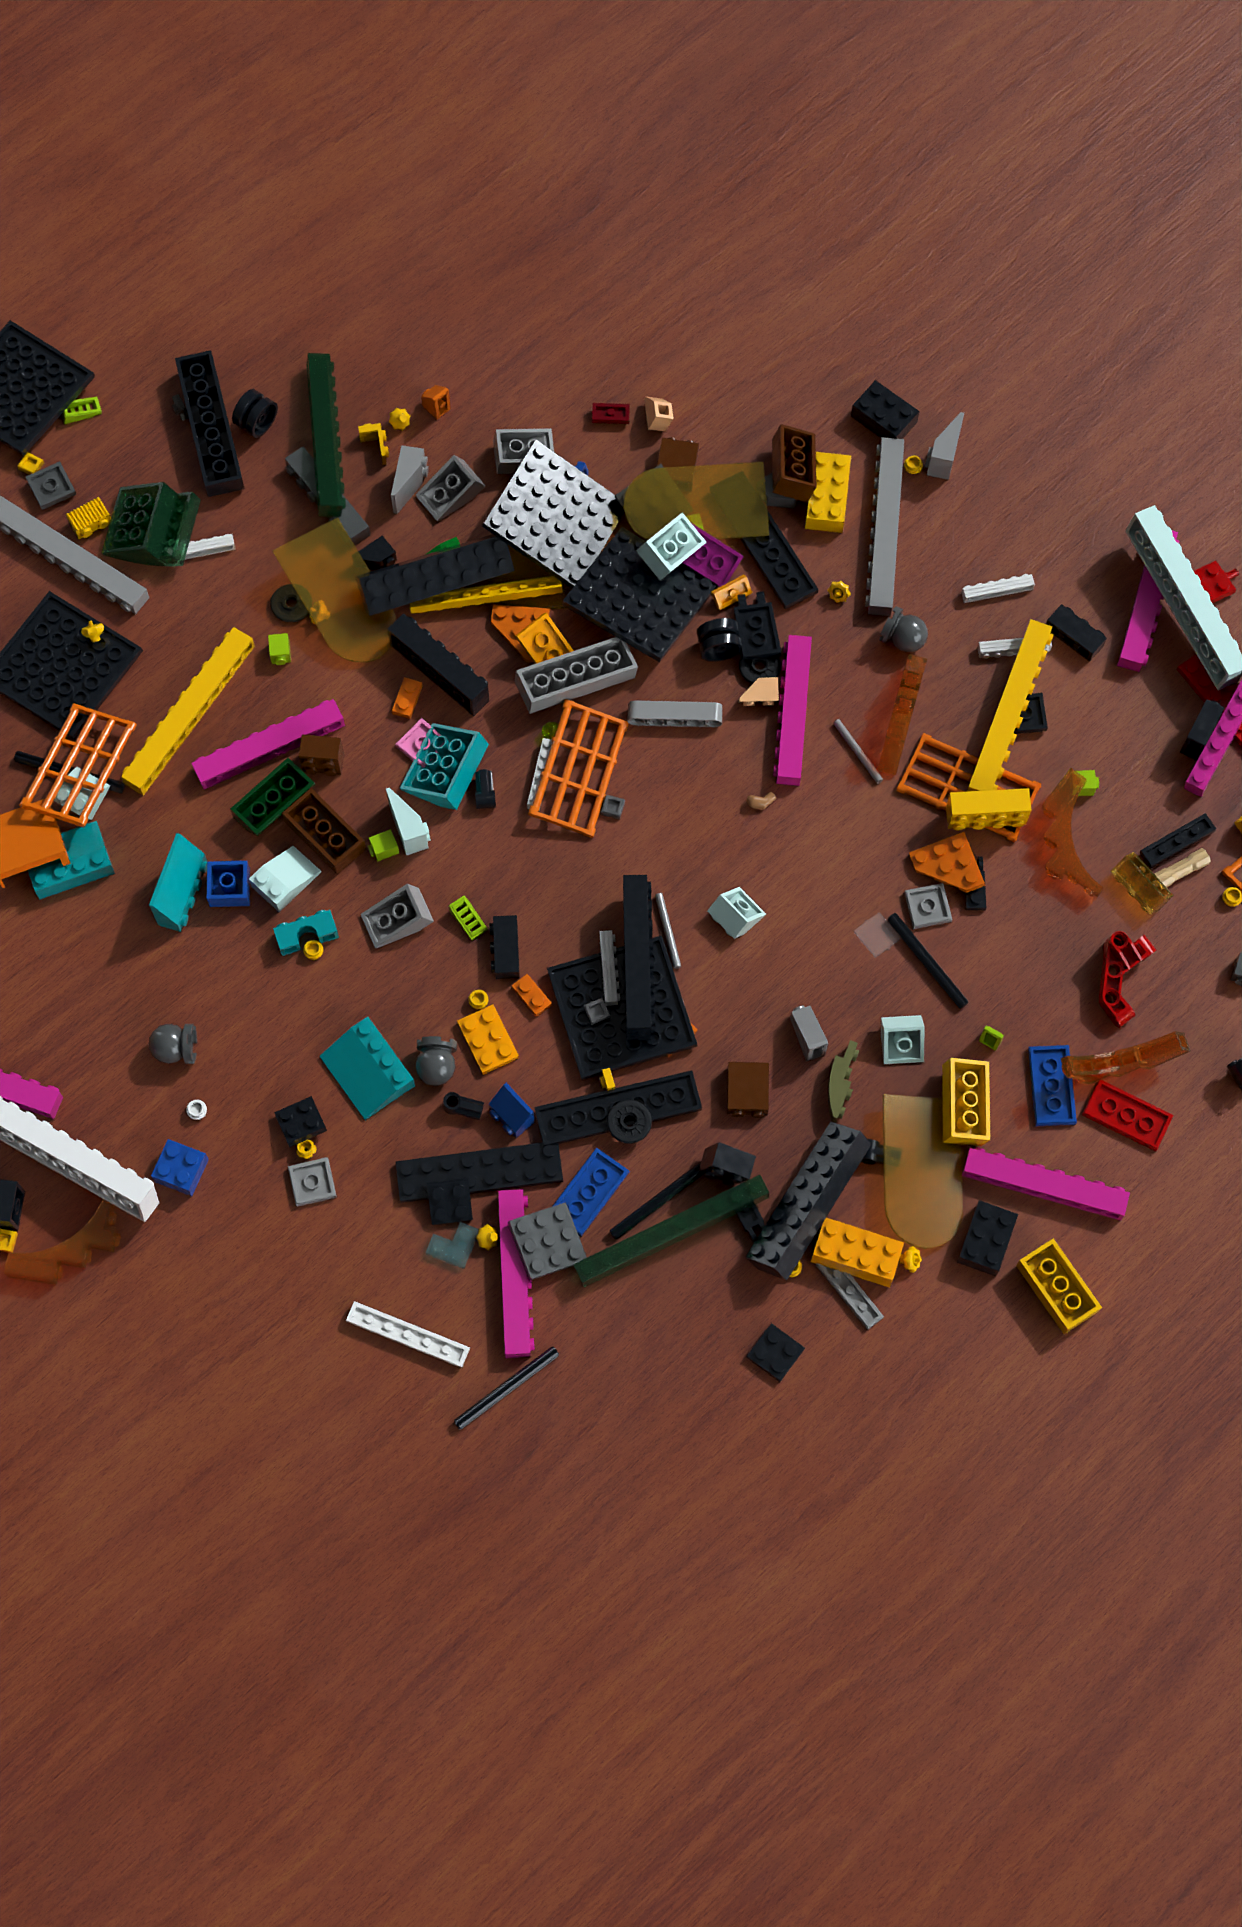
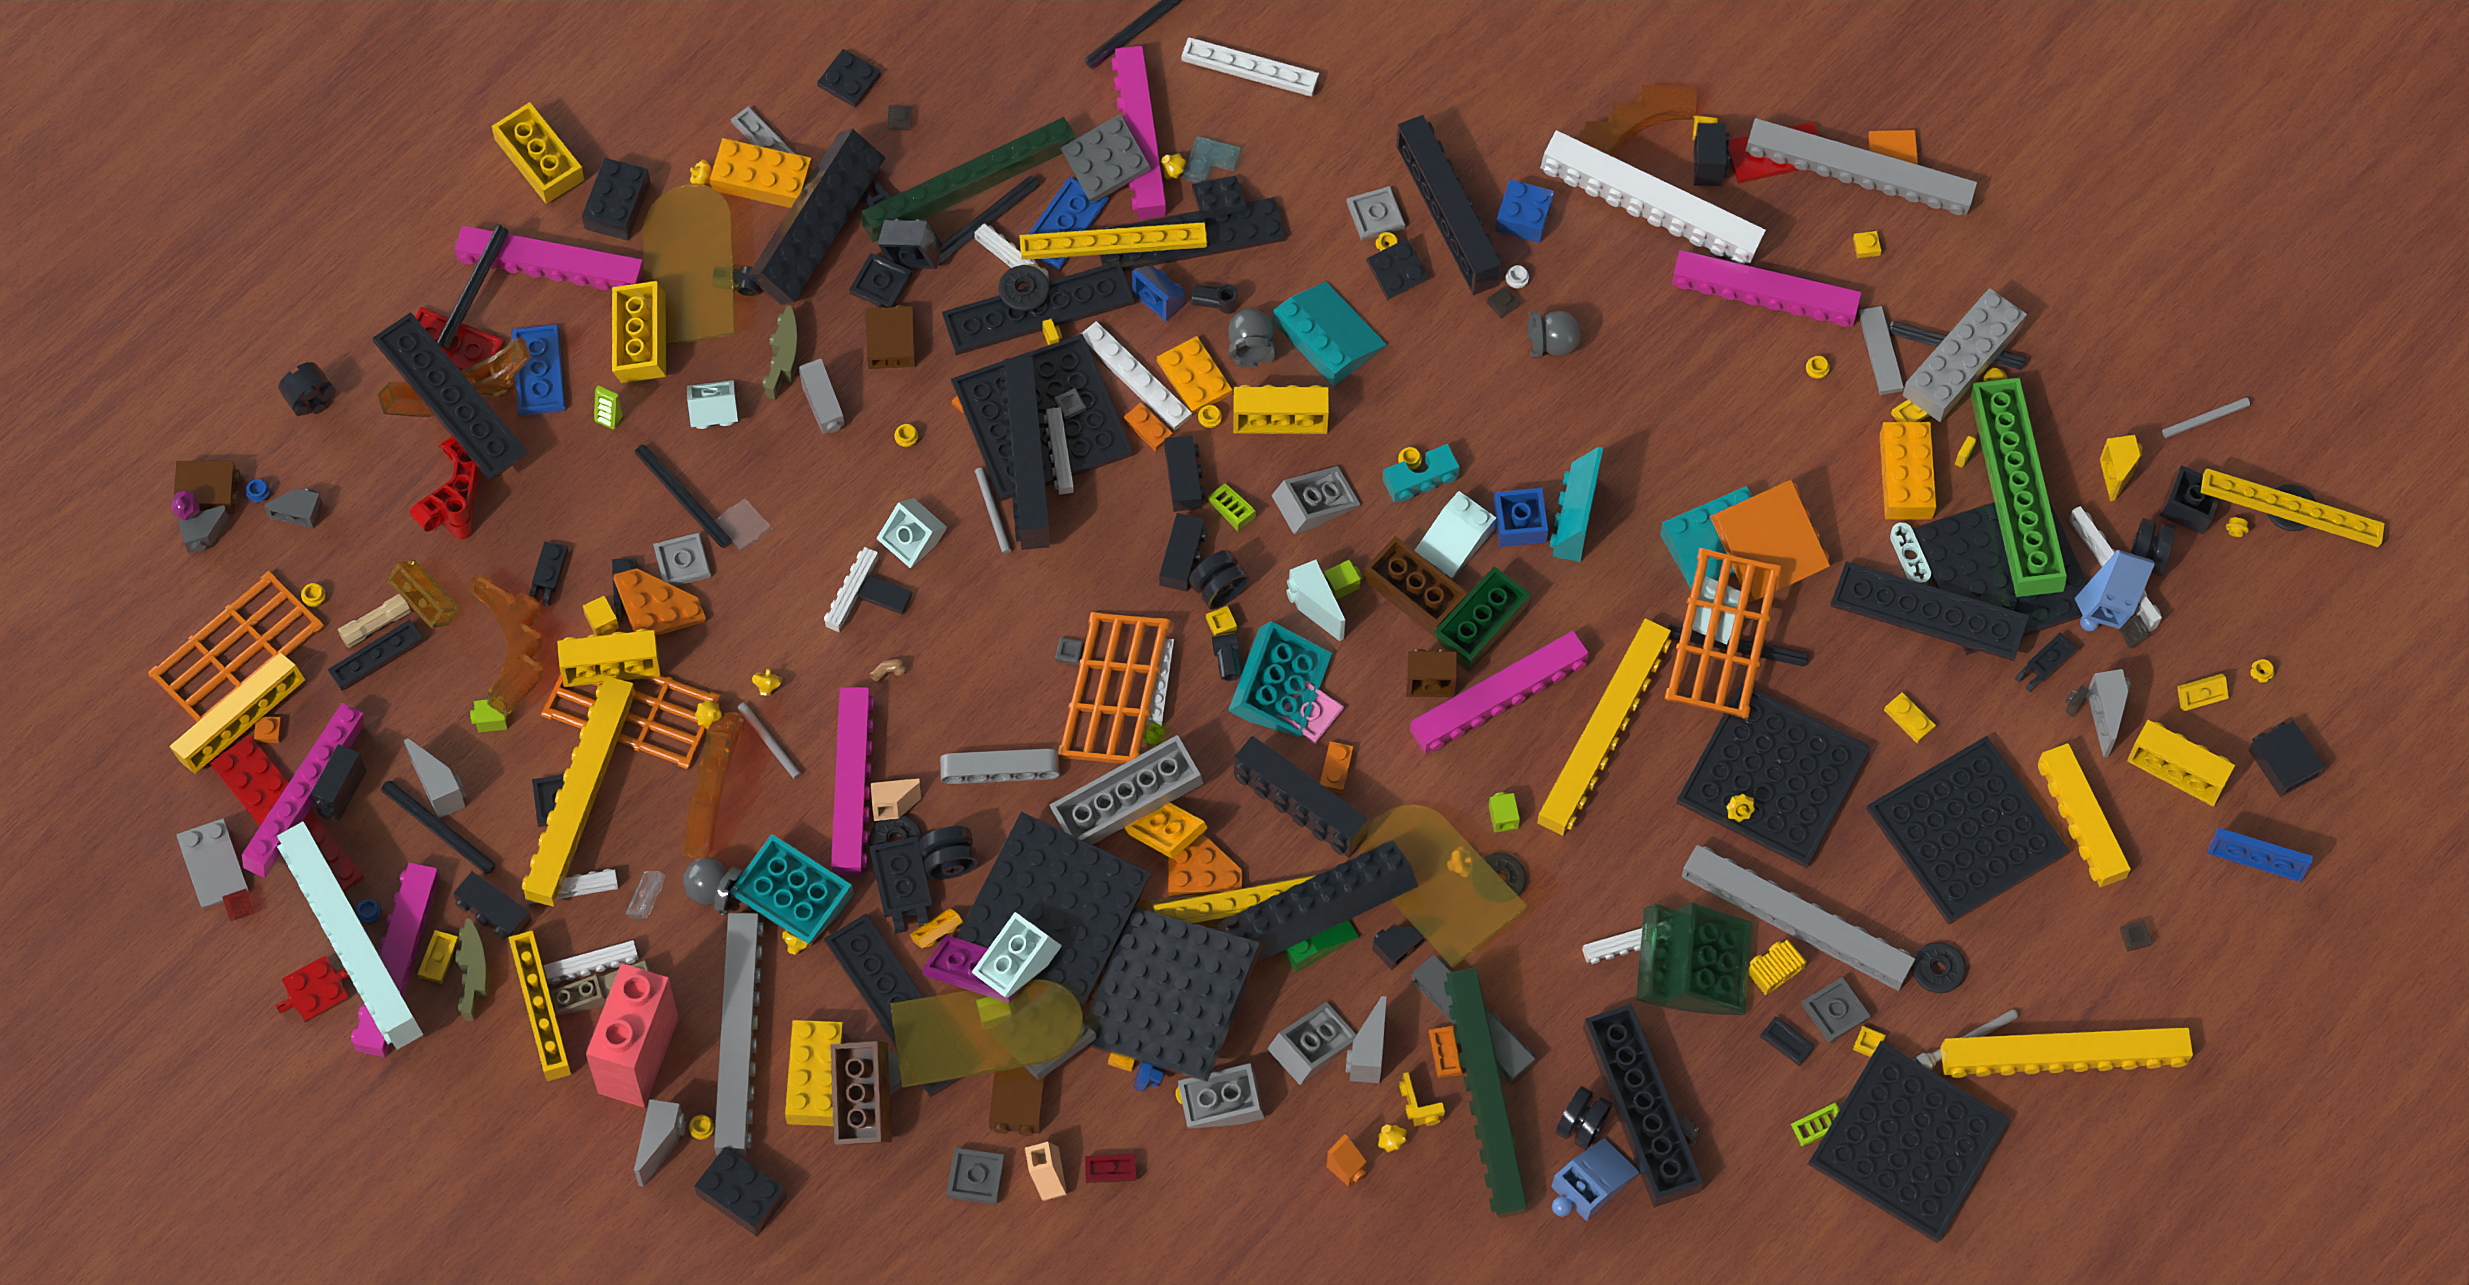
camera: 175 degrees right, 5 degrees down
none -> blue plate [356,899,381,923]
none -> black plate [373,312,528,481]
none -> black axle [381,781,496,874]
none -> light grey slope [404,738,467,819]
none -> yellow plate [418,930,459,984]
none -> black axle [437,225,509,350]
none -> olive slope [456,918,489,1021]
none -> yellow brick [509,931,571,1082]
none -> black hinge [528,541,568,606]
none -> dark tan slope [550,960,650,1015]
none -> yellow brick [583,596,619,636]
none -> coral brick [586,963,679,1108]
none -> clear plate [625,871,666,919]
none -> yellow piece [695,699,722,730]
none -> teal slope [729,834,854,945]
none -> yellow piece [752,669,782,696]
none -> white piece [824,547,879,632]
none -> black plate [849,253,912,308]
none -> black tile [858,575,912,615]
none -> clear smoke plate [887,105,912,131]
none -> yellow plate [894,424,918,447]
none -> dark grey plate [946,1148,1004,1205]
none -> white piece [975,223,1049,281]
none -> yellow plate [1020,223,1207,260]
none -> white plate [1081,321,1192,431]
none -> black brick [1159,513,1208,592]
none -> black wheel [1189,550,1250,609]
none -> yellow plate [1206,606,1237,635]
none -> yellow brick [1233,385,1329,434]
none -> black brick [1396,115,1503,296]
none -> orange plate [1428,1026,1462,1079]
none -> clear smoke plate [1487,286,1520,319]
none -> medium blue slope [1551,1138,1640,1221]
none -> black tile [1760,1016,1815,1067]

